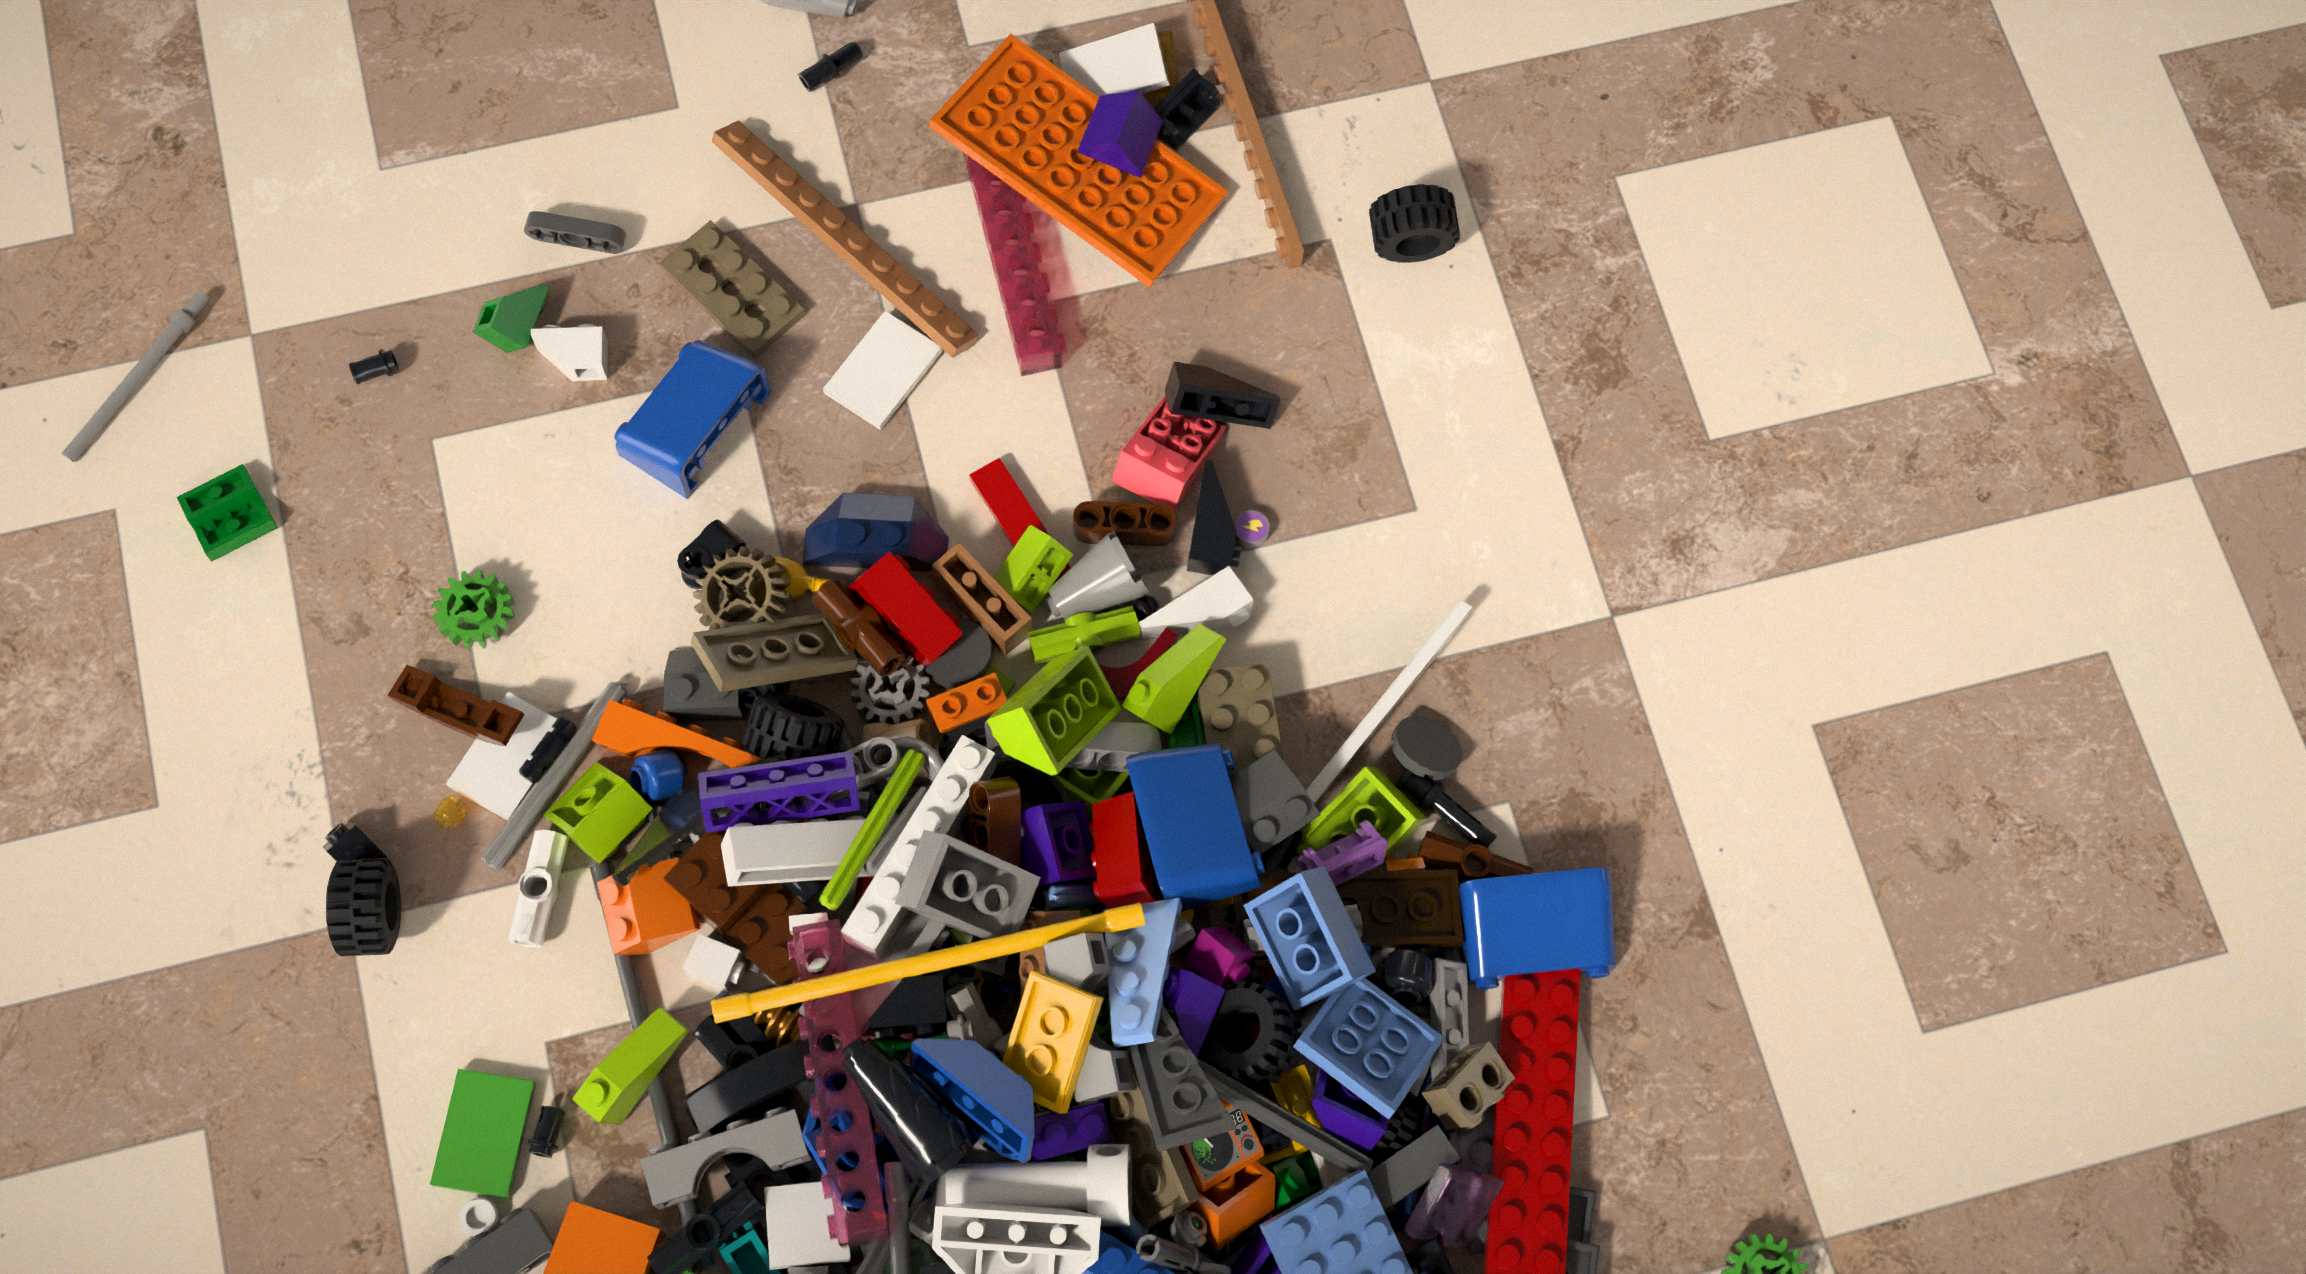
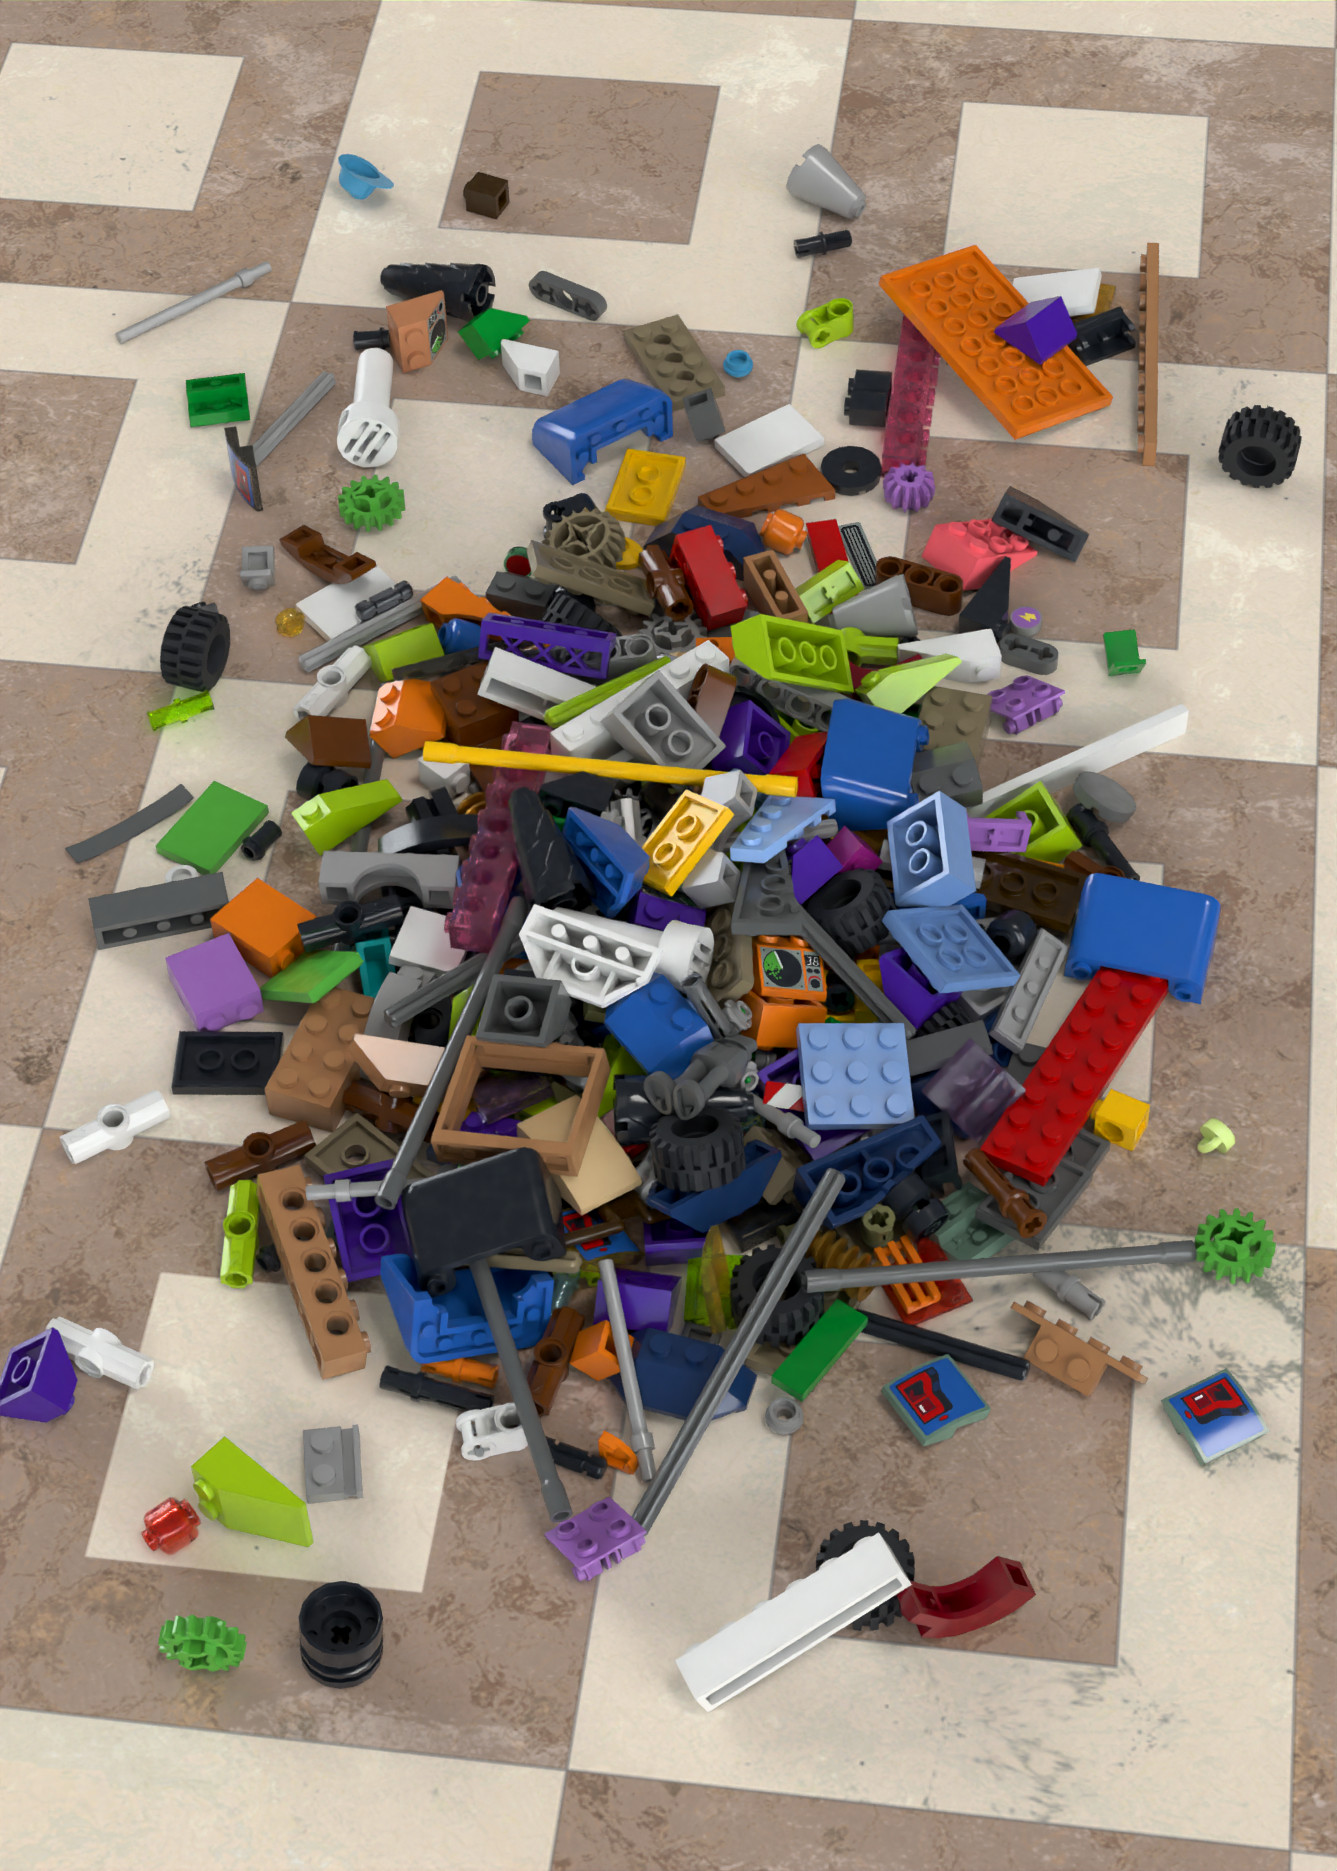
camera: 30 degrees right, 20 degrees down
medium nougat plate [712,120,979,358] -> none
dark tan brick [1422,1041,1515,1130] -> none
none -> dark grey sticker [65,784,194,863]
none -> clear neon green pin [146,690,215,731]
none -> slope [224,426,263,512]
none -> light grey axle [240,371,336,471]
none -> light grey bracket [240,545,275,590]
none -> reddish brown slope [285,715,372,769]
none -> black wheel [296,761,359,801]
none -> white piece [337,348,399,467]
none -> dark azure piece [338,154,394,200]
none -> black cone [380,262,496,322]
none -> nougat slope [386,290,448,373]
none -> dark brown brick [463,172,510,219]
none -> red tile [504,546,532,577]
none -> yellow tile [605,448,686,526]
none -> dark grey brick [683,388,726,442]
none -> dark orange wing [698,454,835,518]
none -> dark azure plate [723,350,753,377]
none -> orange head [759,509,808,555]
none -> lime piece [796,298,854,349]
none -> black tile [820,446,882,496]
none -> sticker [838,522,877,590]
none -> black brick [844,369,892,427]
none -> medium lavender gear [883,462,935,513]
none -> medium lavender hinge [987,675,1065,735]
none -> dark grey beam [999,634,1059,675]
none -> yellow brick [1091,1089,1150,1152]
none -> green bracket [1103,629,1146,676]
none -> yellowish green tile [1198,1118,1235,1153]

